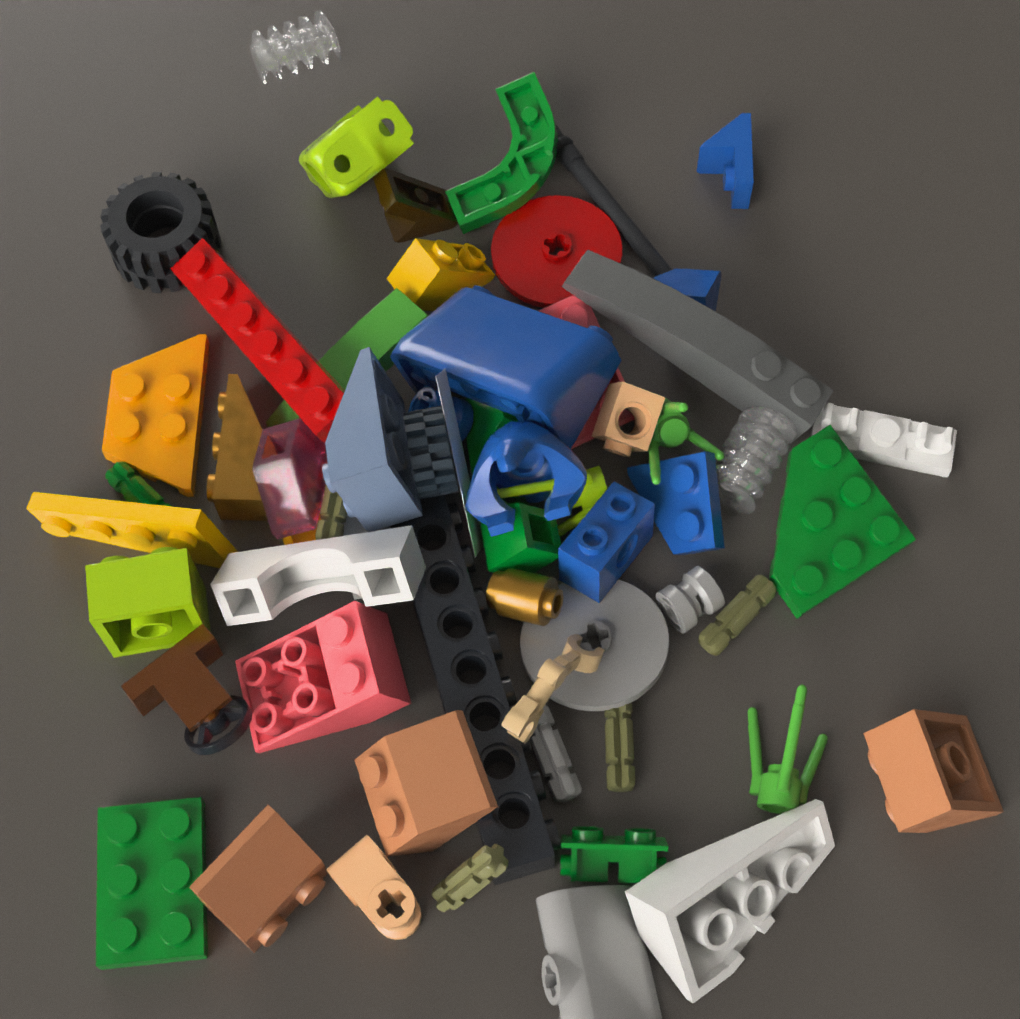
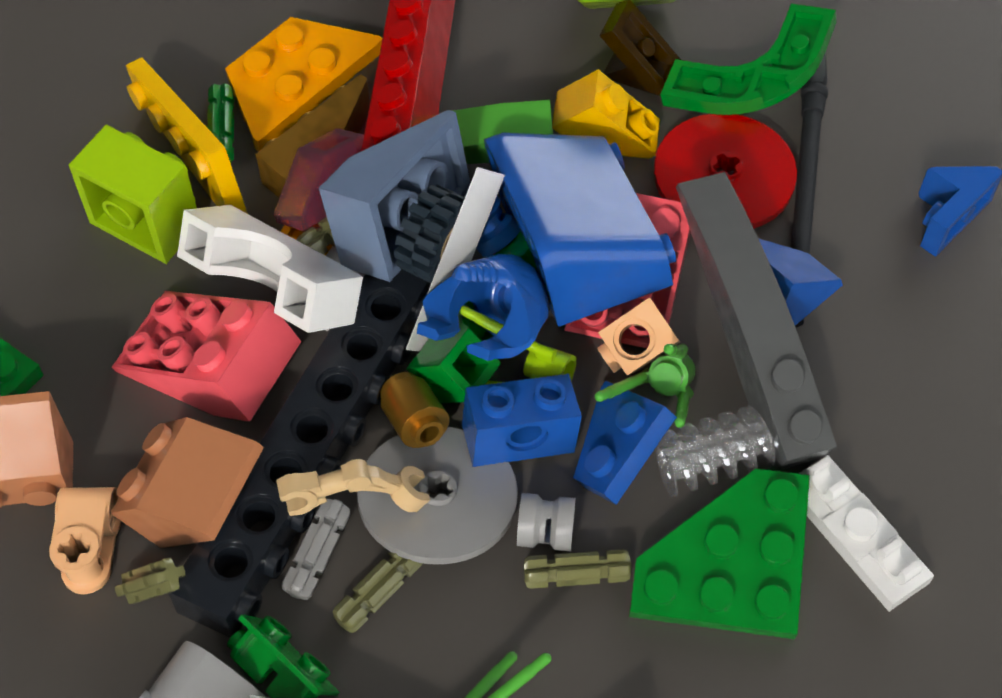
camera: 40 degrees right, 5 degrees down
reddish brown piece [121,624,252,755] -> none

